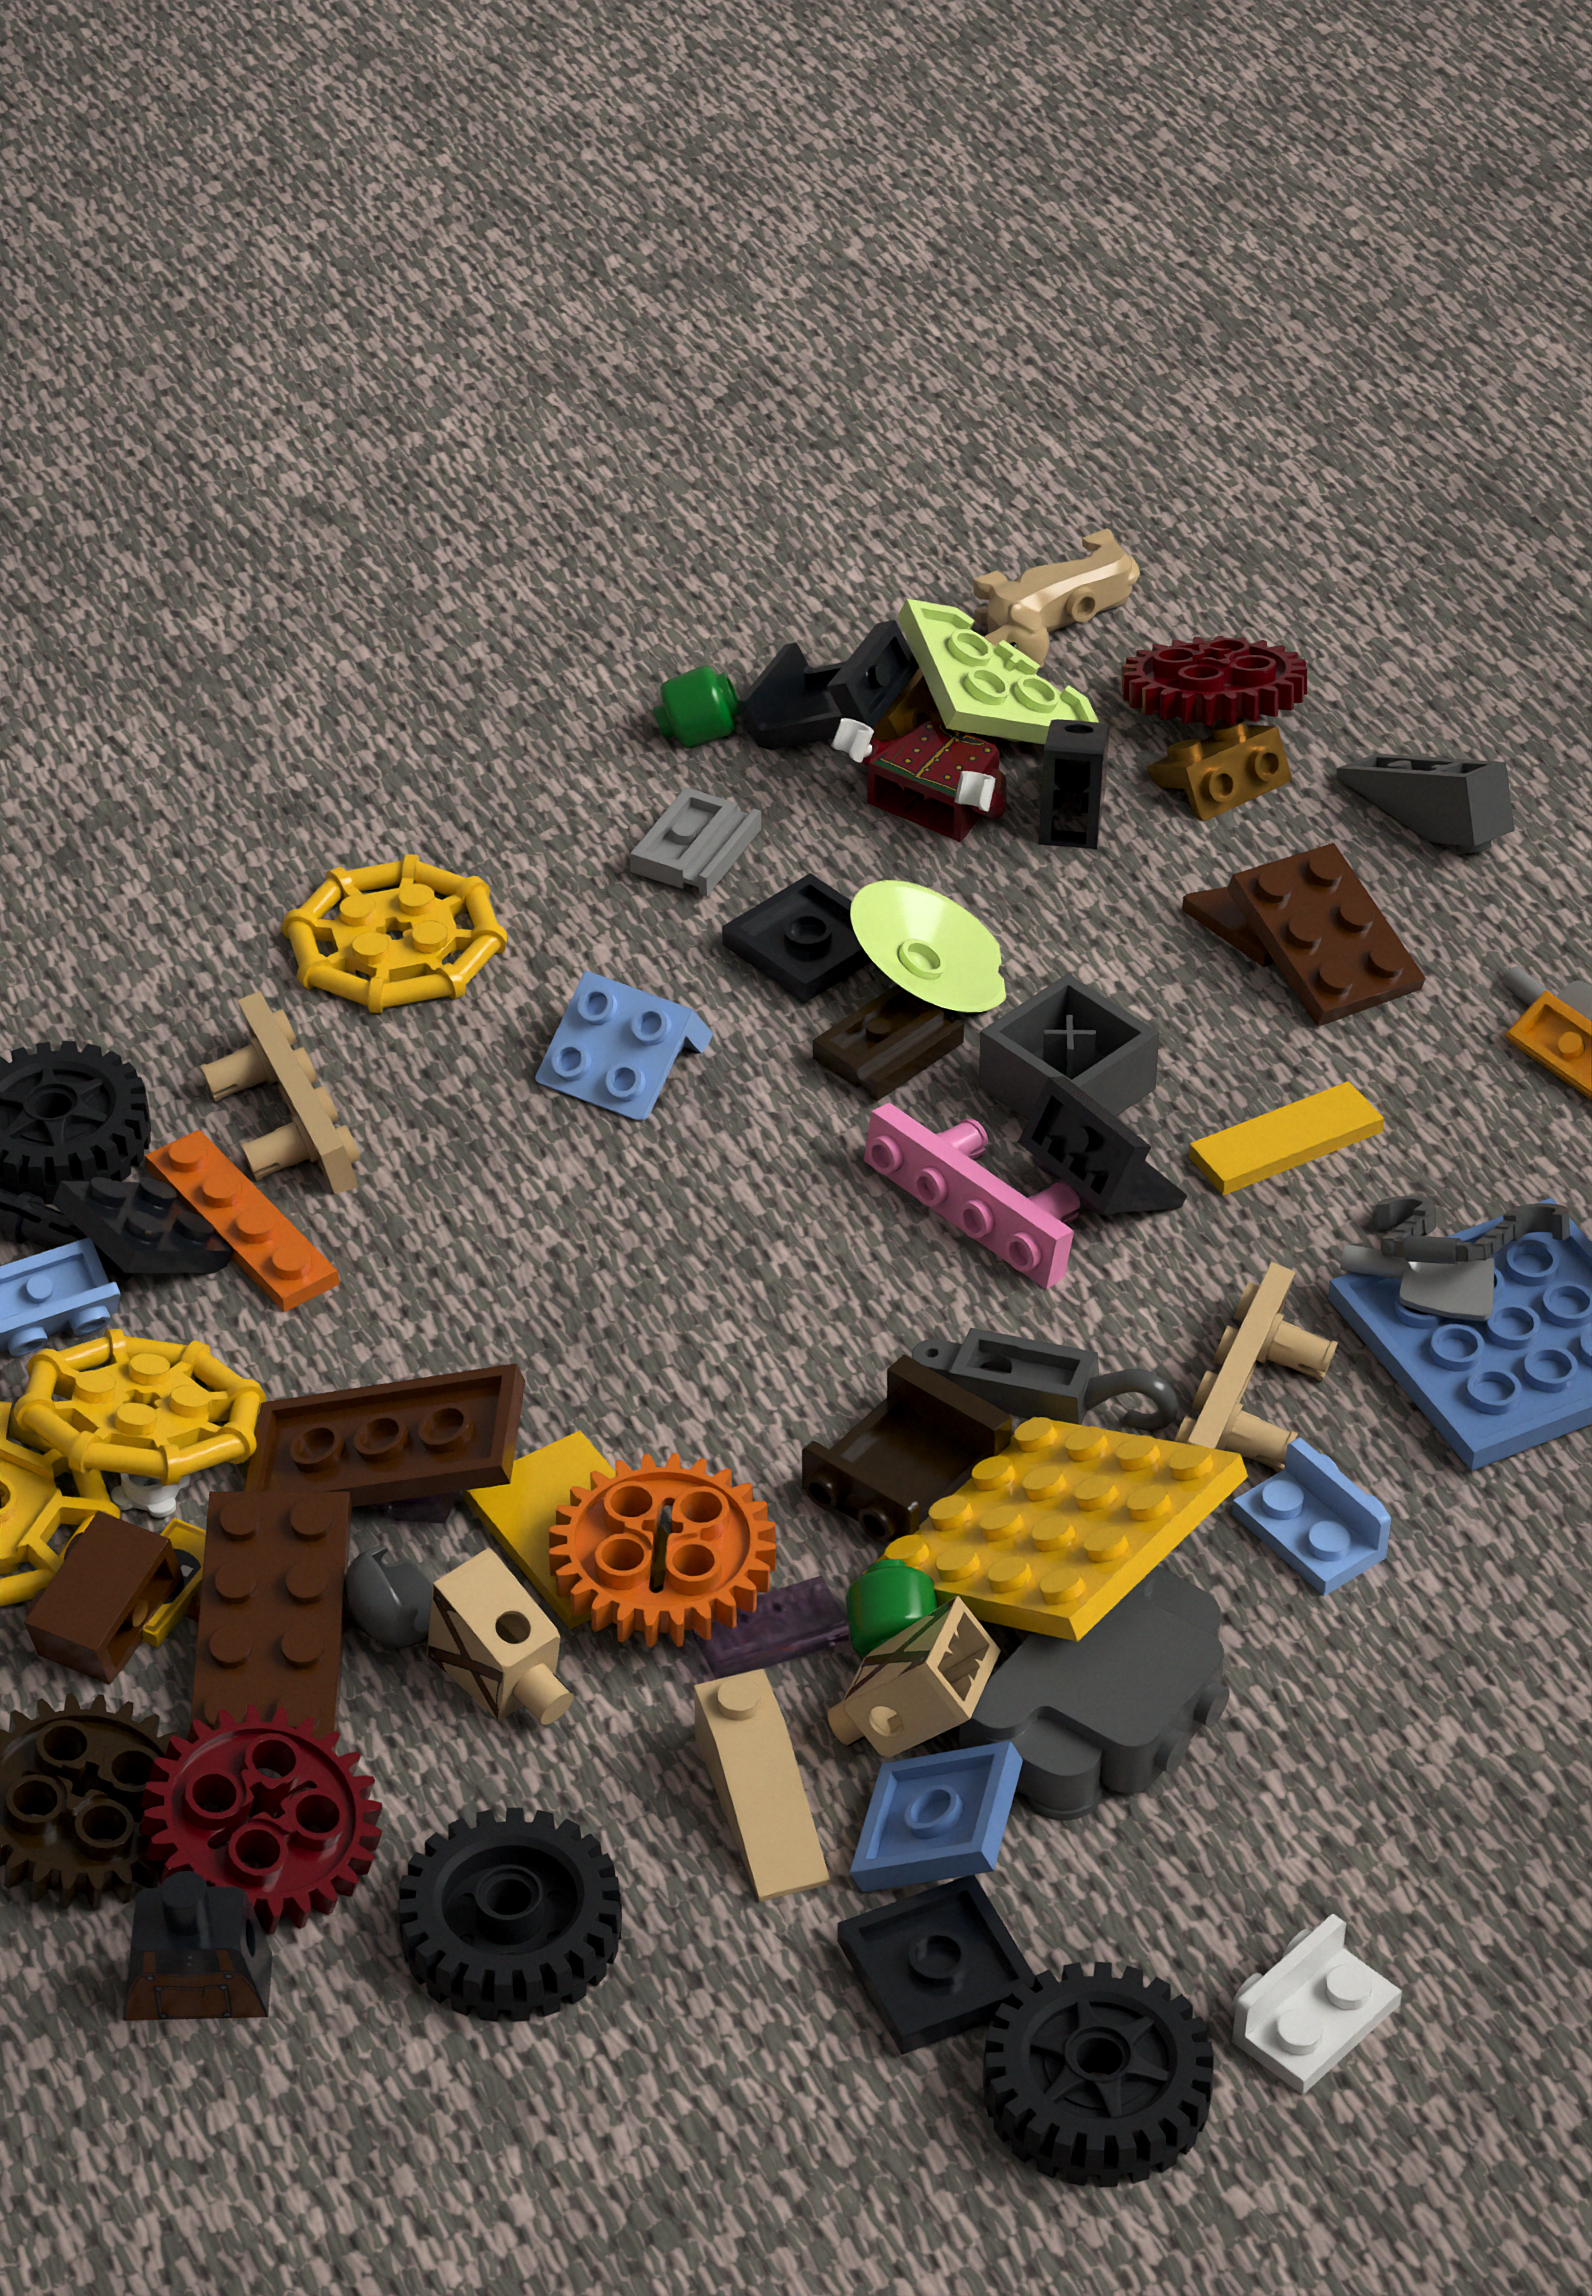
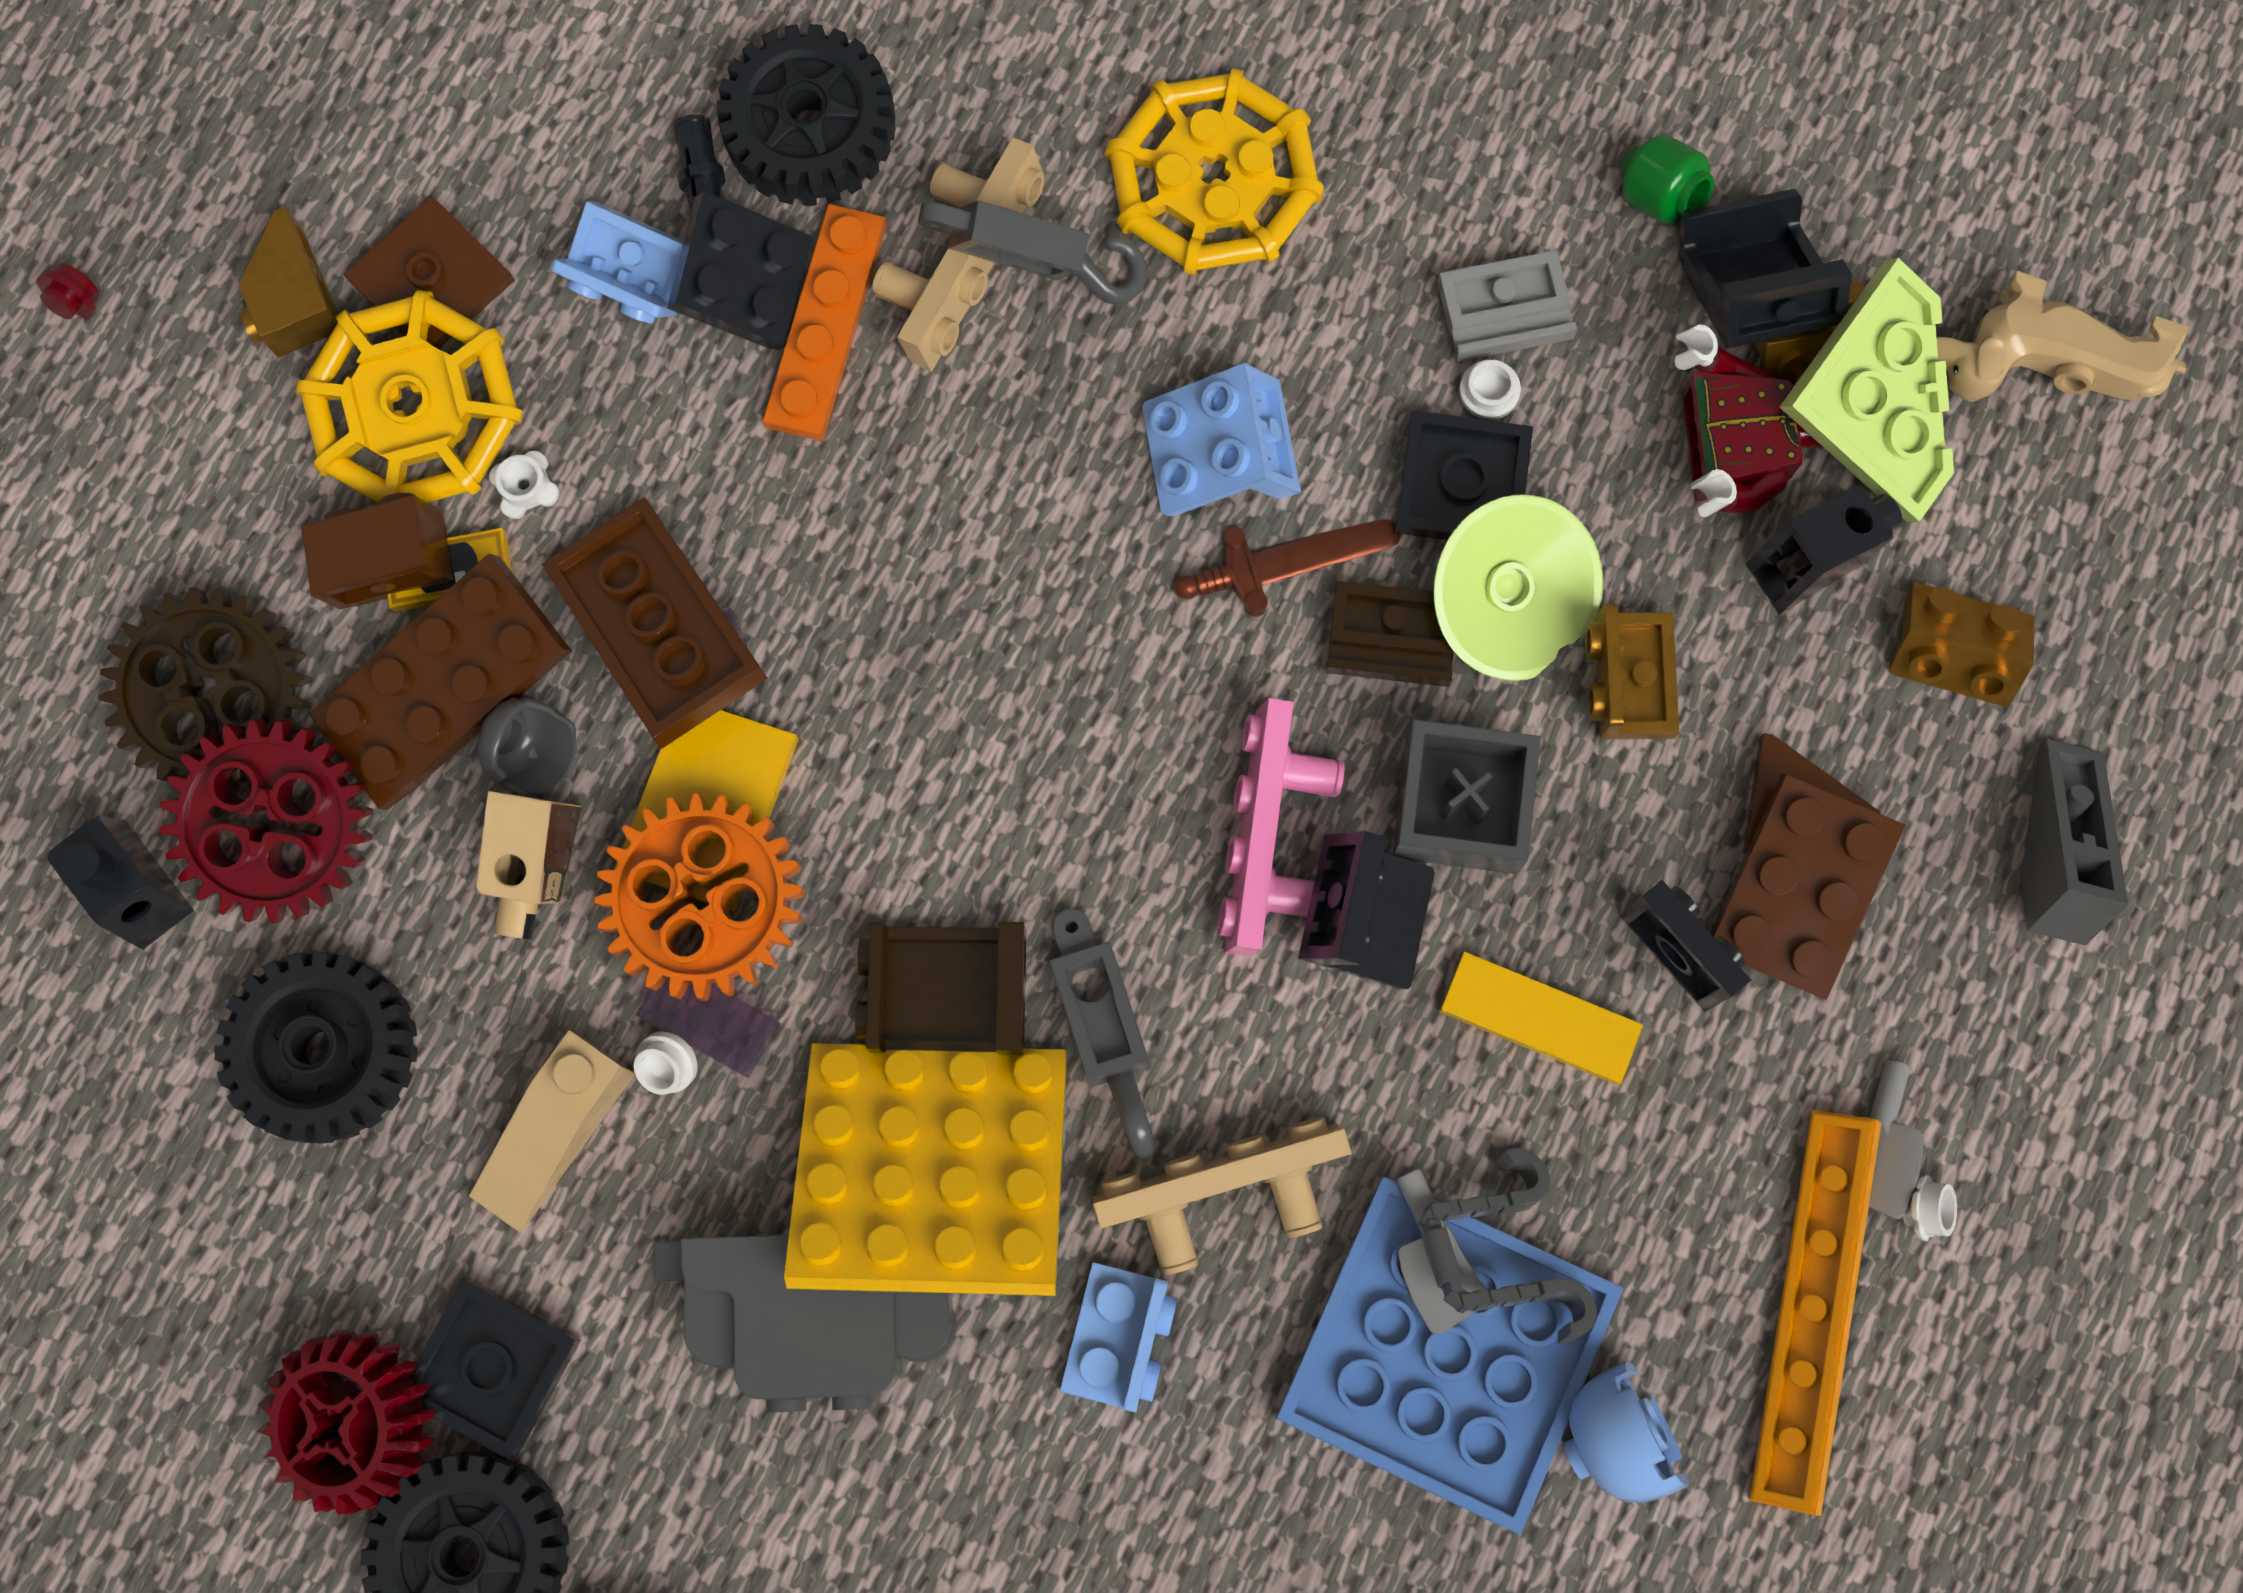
camera: 55 degrees right, 35 degrees up
yellow plate [14,1329,266,1486] -> none
tan torso [828,1596,1001,1758] -> none
green head [845,1559,938,1658] -> none
medium blue plate [850,1741,1023,1893] -> none
dark red gear [1122,636,1308,725] -> none
none -> dark red gear [256,1330,437,1516]
none -> white plate [634,1031,698,1095]
none -> dark grey piece [918,200,1147,305]
none -> copper sword [1174,519,1401,617]
none -> white plate [1459,360,1521,420]
none -> pearl gold bracket [1585,604,1679,739]
none -> black plate [1620,880,1751,1012]

